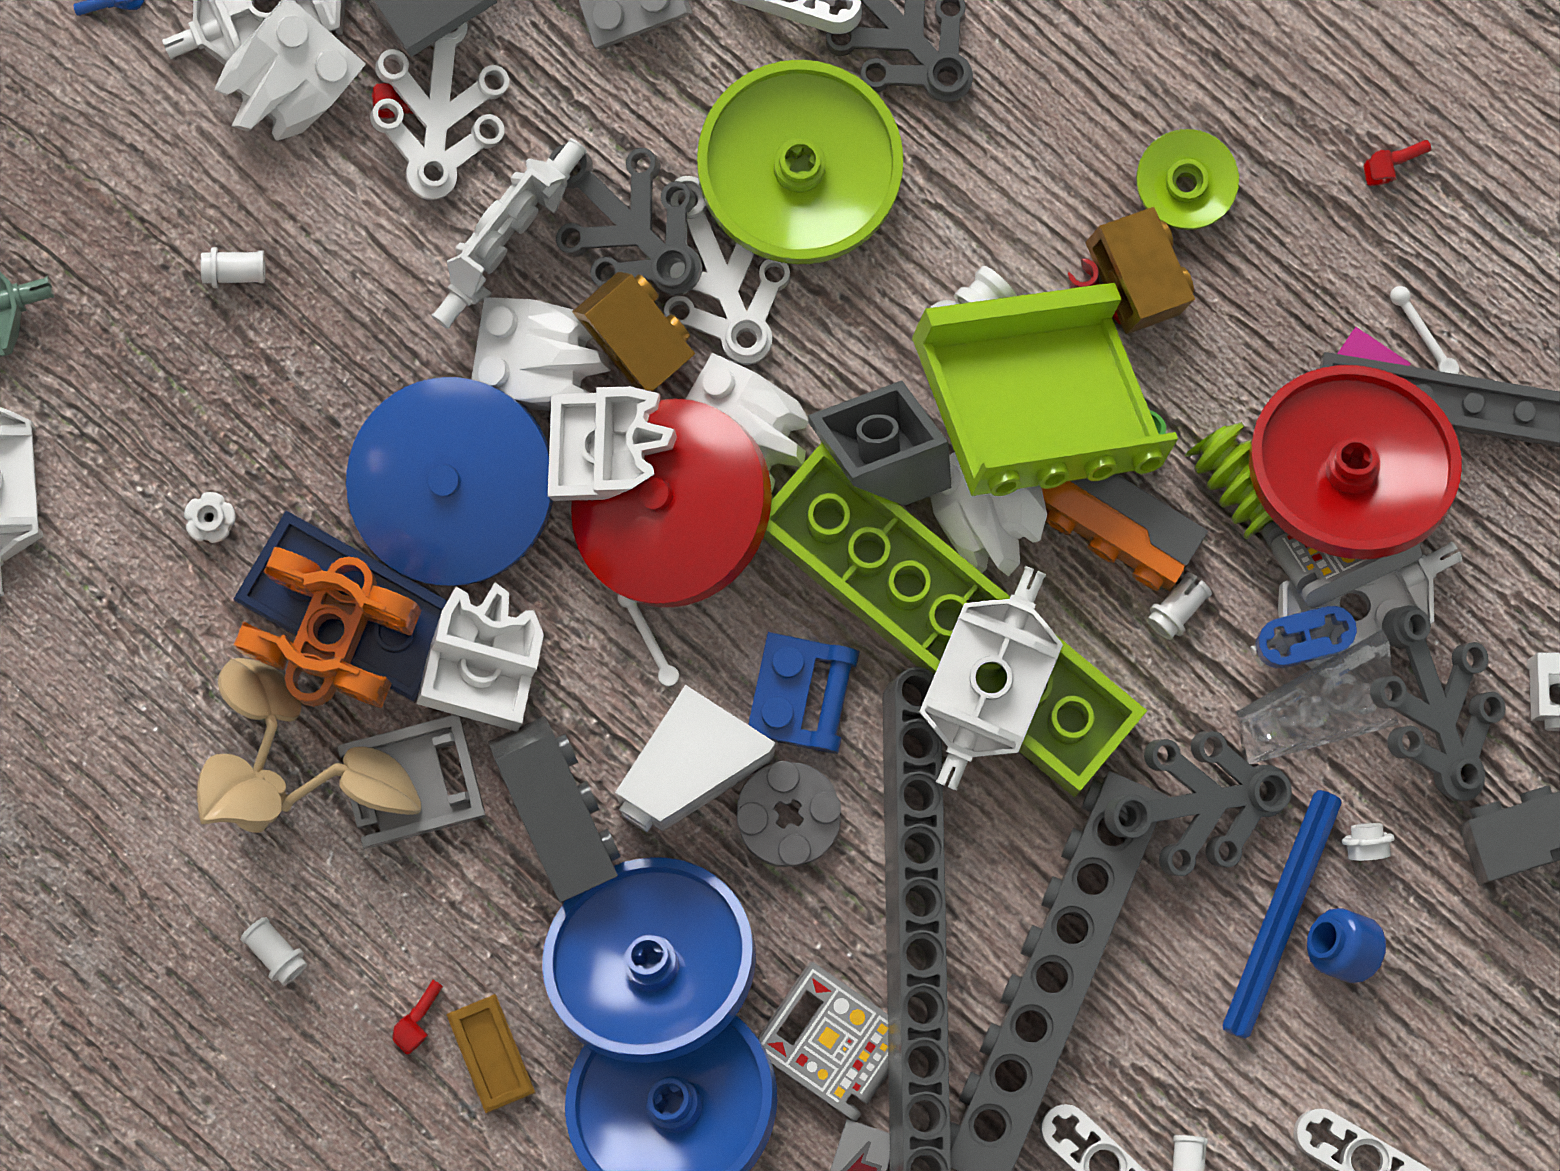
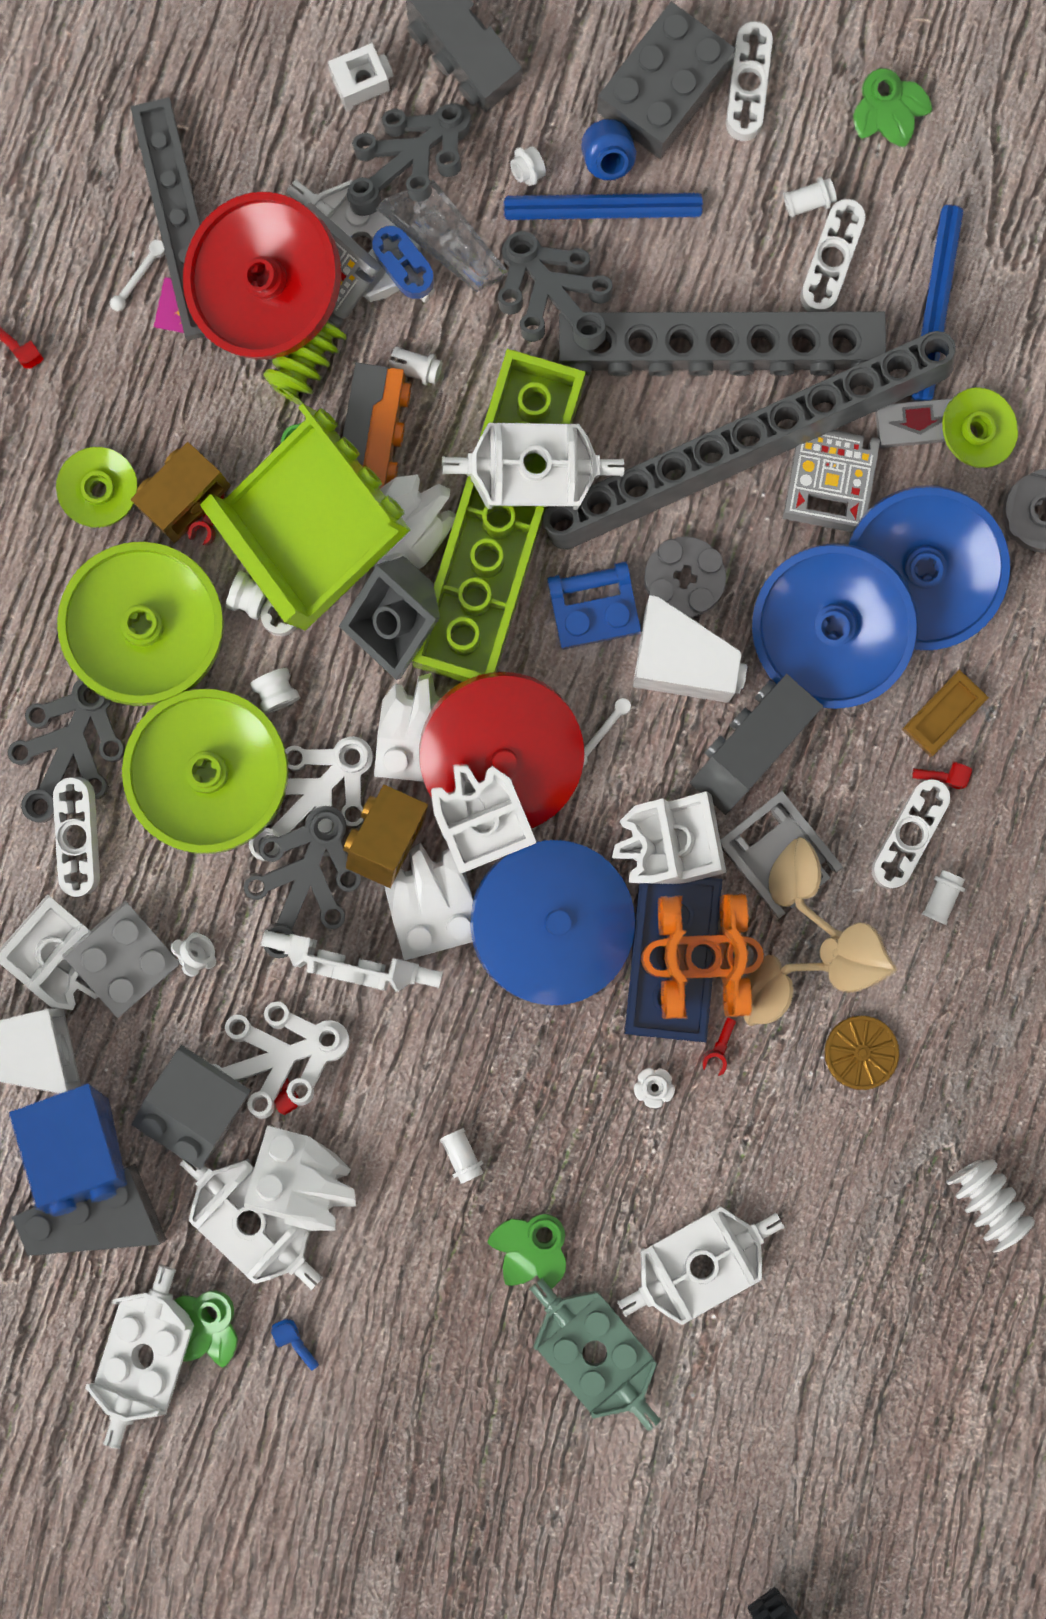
camera: 110 degrees left, 5 degrees up
none -> lime dish [57,542,224,706]
none -> white plate [171,932,216,977]
none -> white wheel [250,667,300,714]
none -> bright green plate [488,1214,566,1289]
none -> dark grey brick [597,1,736,160]
none -> red hand [702,1017,736,1076]
none -> pearl gold wheel [824,1016,899,1090]
none -> white beam [872,779,950,889]

